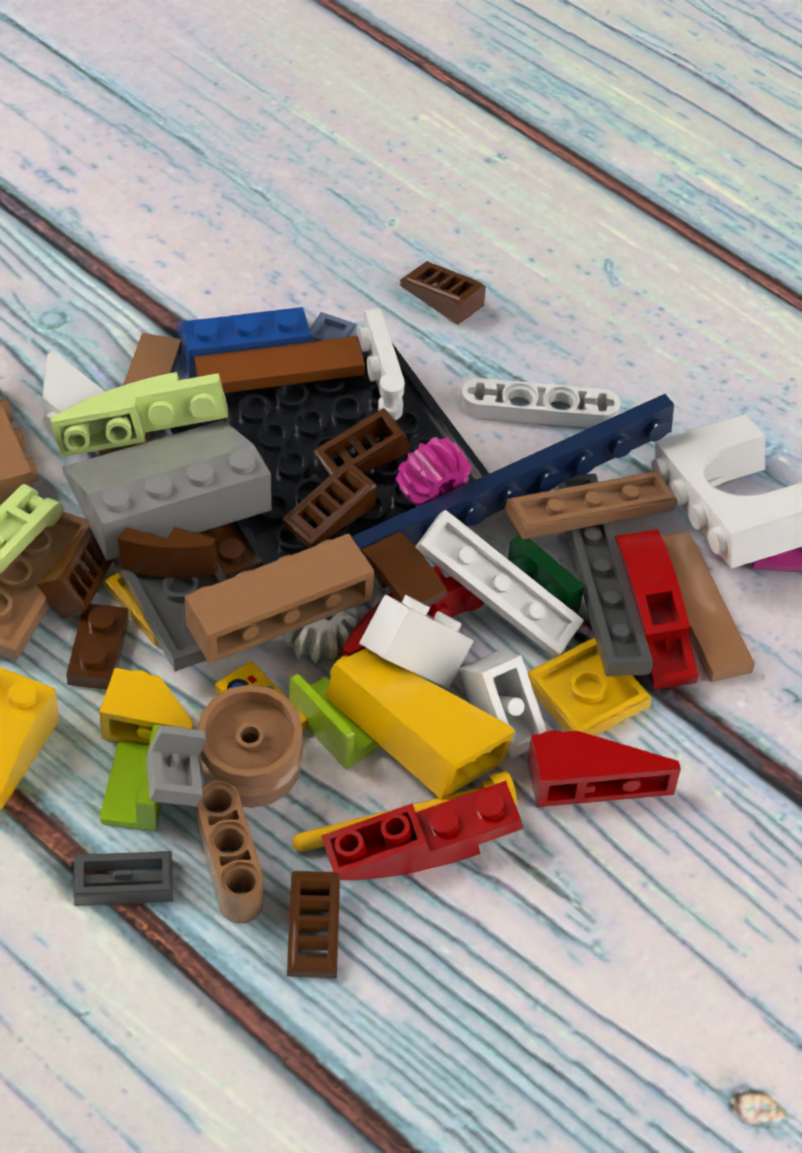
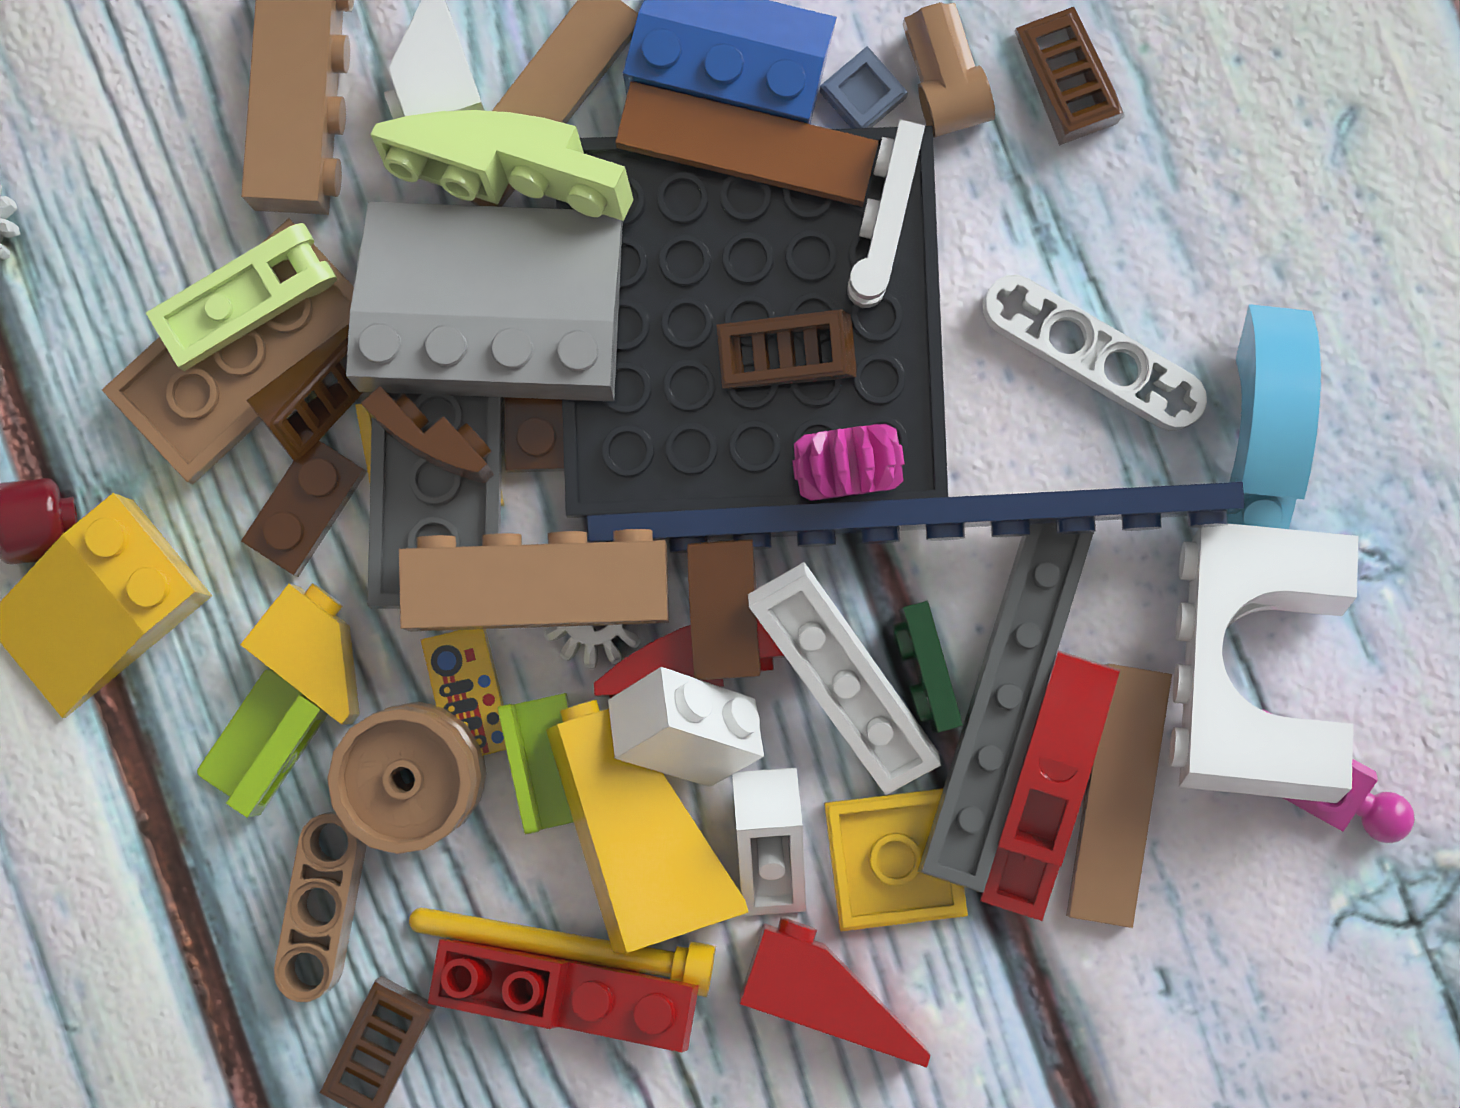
camera: 30 degrees right, 35 degrees up
dark grey tile [73,851,173,906] -> none
light grey bracket [146,726,206,807] -> none
reddish brown slope [282,462,377,548] -> none
medium nougat tile [504,471,677,539] -> none
none -> medium nougat piece [903,2,995,138]
none -> medium azure arch [1227,304,1321,529]

